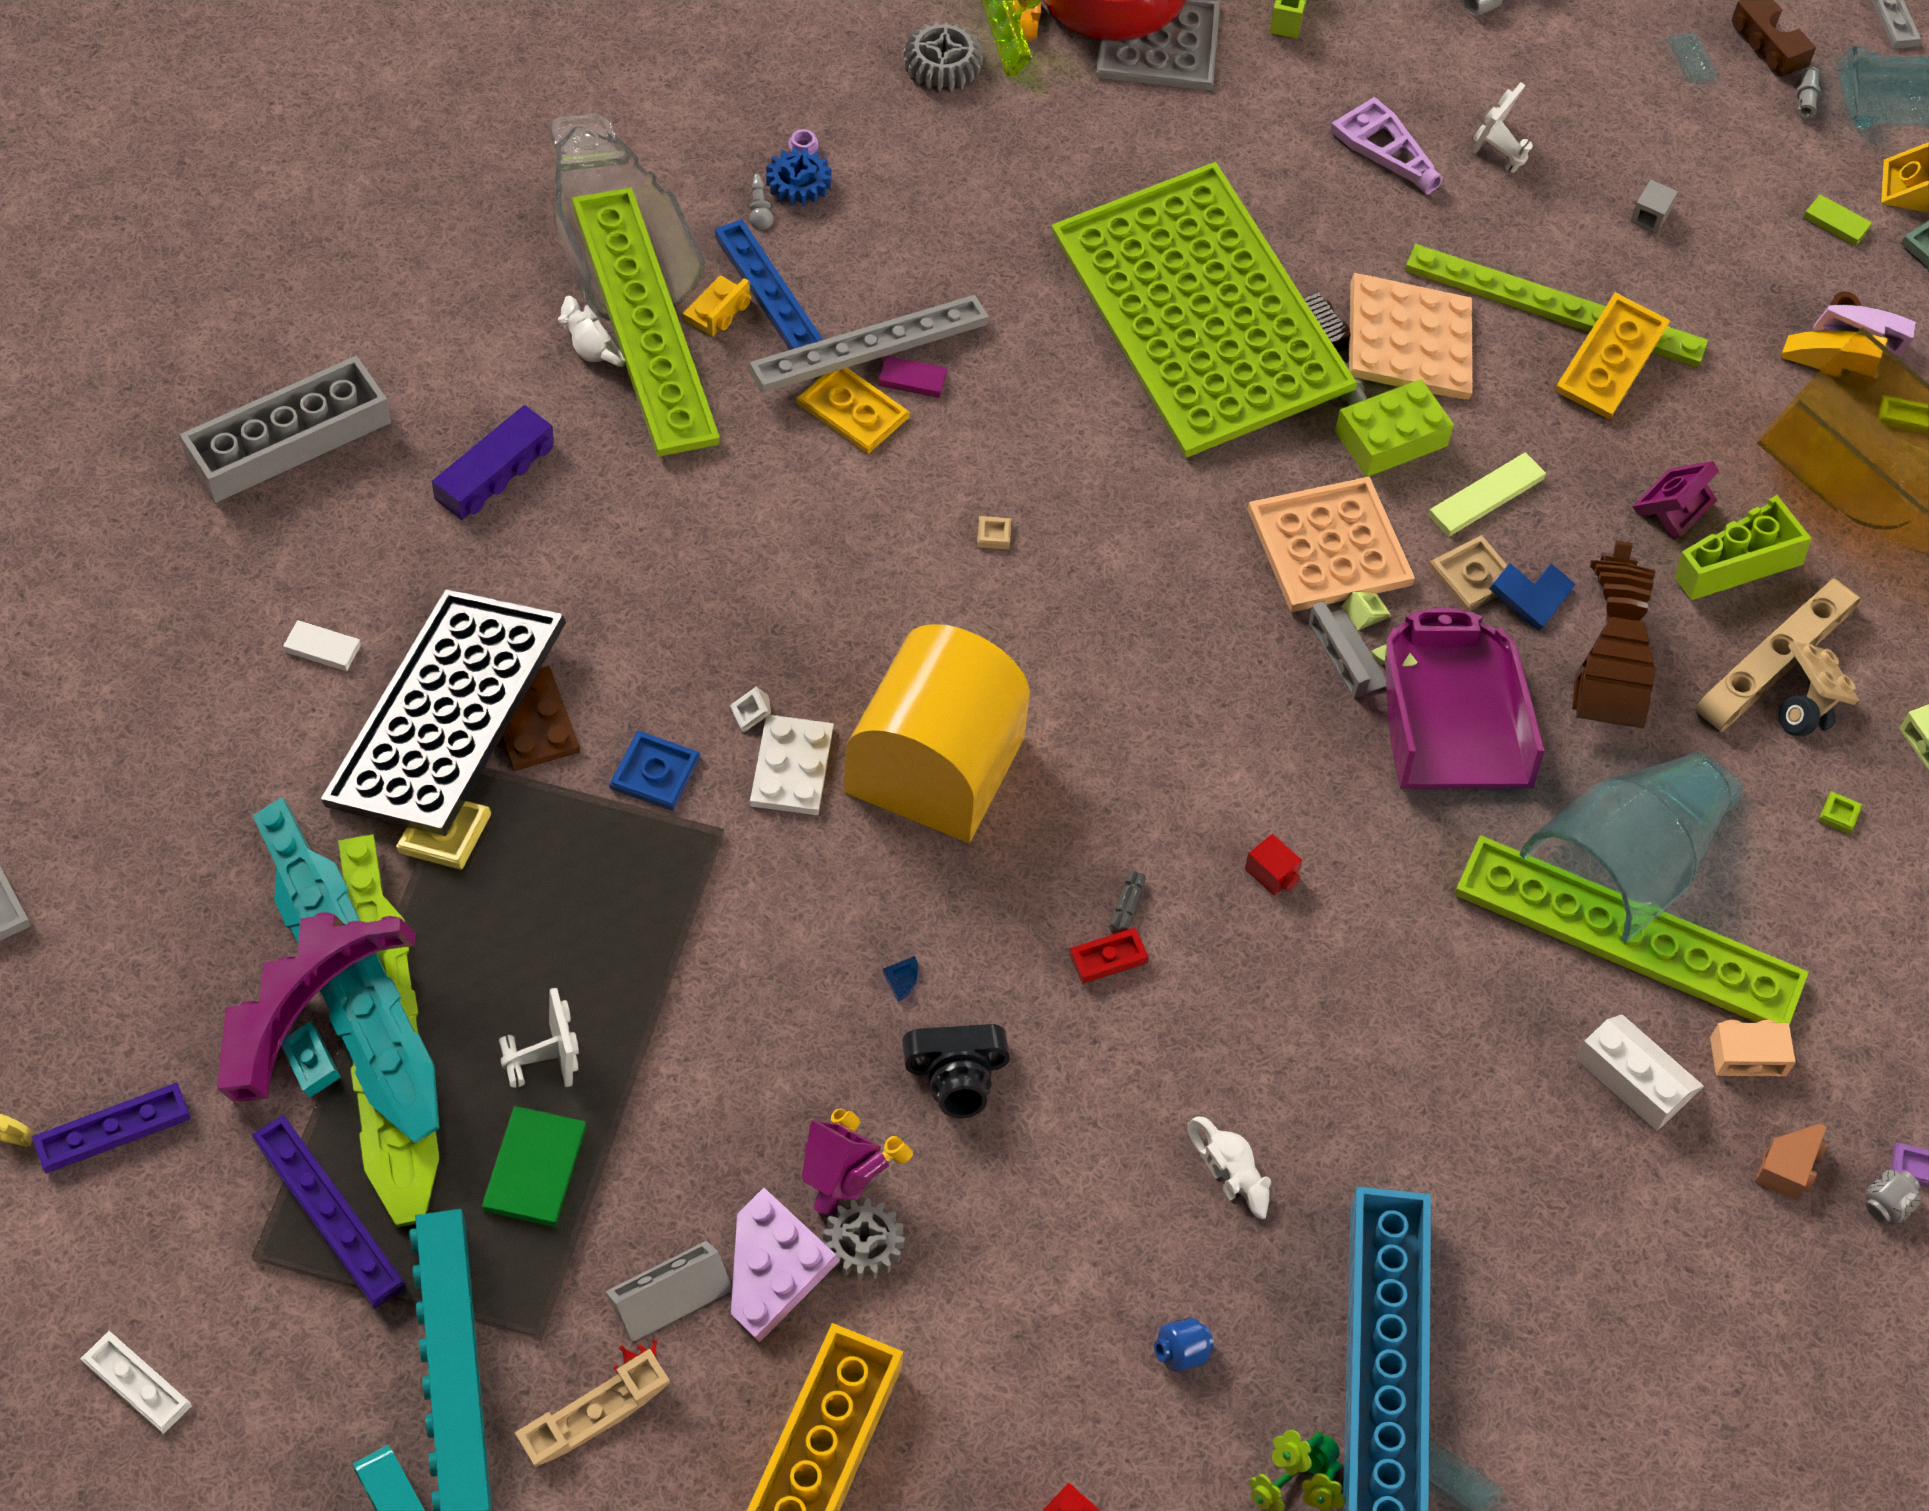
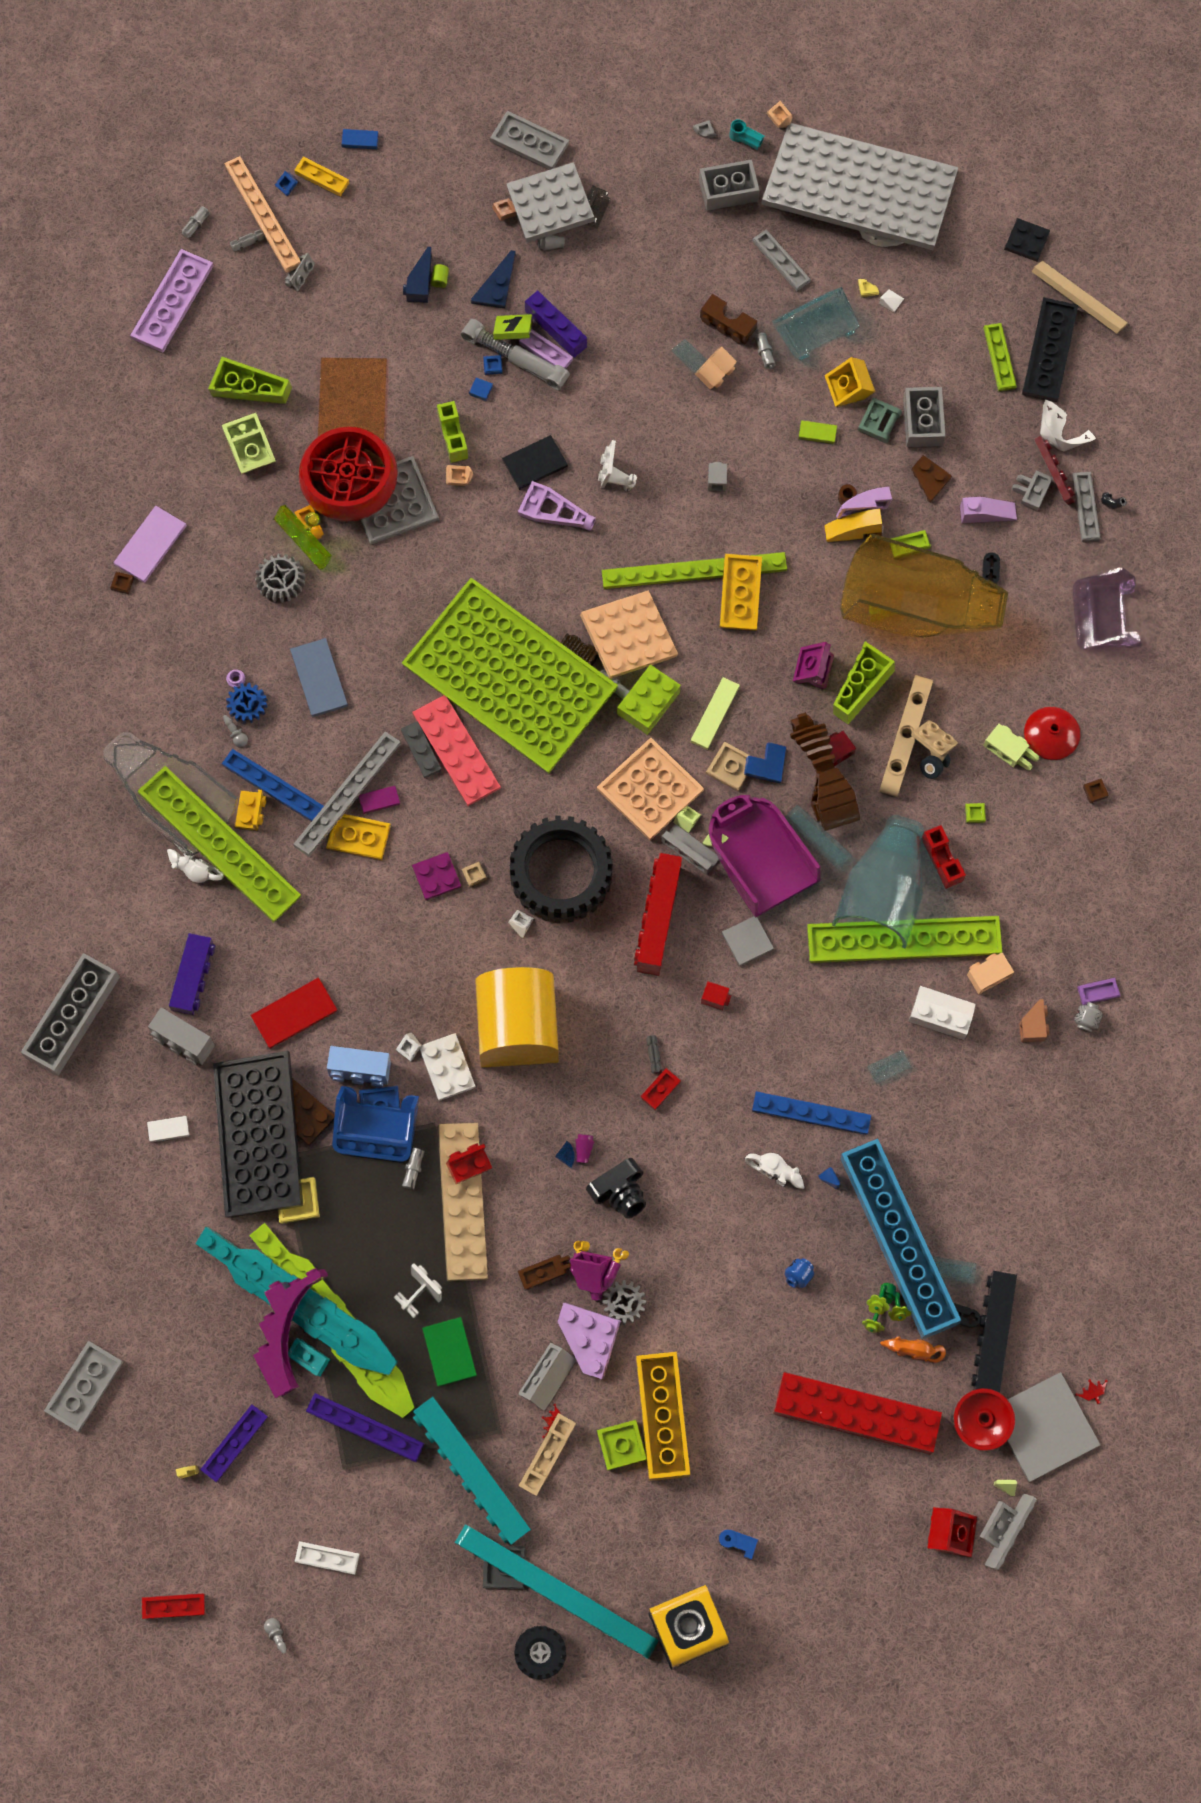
camera: 25 degrees left, 15 degrees up
none -> light grey brick [148,1008,215,1065]
none -> red tile [250,977,338,1049]
none -> sand blue tile [290,638,348,717]
none -> light blue brick [327,1046,391,1087]
none -> blue windscreen [332,1086,419,1161]
none -> dark grey plate [401,721,441,779]
none -> light grey pin [402,1148,425,1190]
none -> coral plate [412,695,501,806]
none -> magenta plate [412,852,461,901]
none -> tan plate [438,1123,488,1281]
none -> light nougat plate [446,465,473,486]
none -> red bracket [446,1143,493,1184]
none -> black tile [502,435,568,490]
none -> white slope [508,910,534,938]
none -> black tyre [509,816,613,923]
none -> reddish brown hinge [518,1255,571,1291]
none -> magenta cone [575,1134,595,1163]
none -> lime plate [597,1420,647,1471]
none -> red brick [634,853,682,976]
none -> light nougat brick [695,346,737,389]
none -> light grey tile [722,916,774,966]
none -> blue plate [752,1091,871,1135]
none -> clear light blue tile [785,805,852,870]
none -> blue slope [818,1167,840,1189]
none -> dark red slope [828,731,856,766]
none -> clear light blue tile [867,1050,911,1084]
none -> red arch [922,825,966,889]

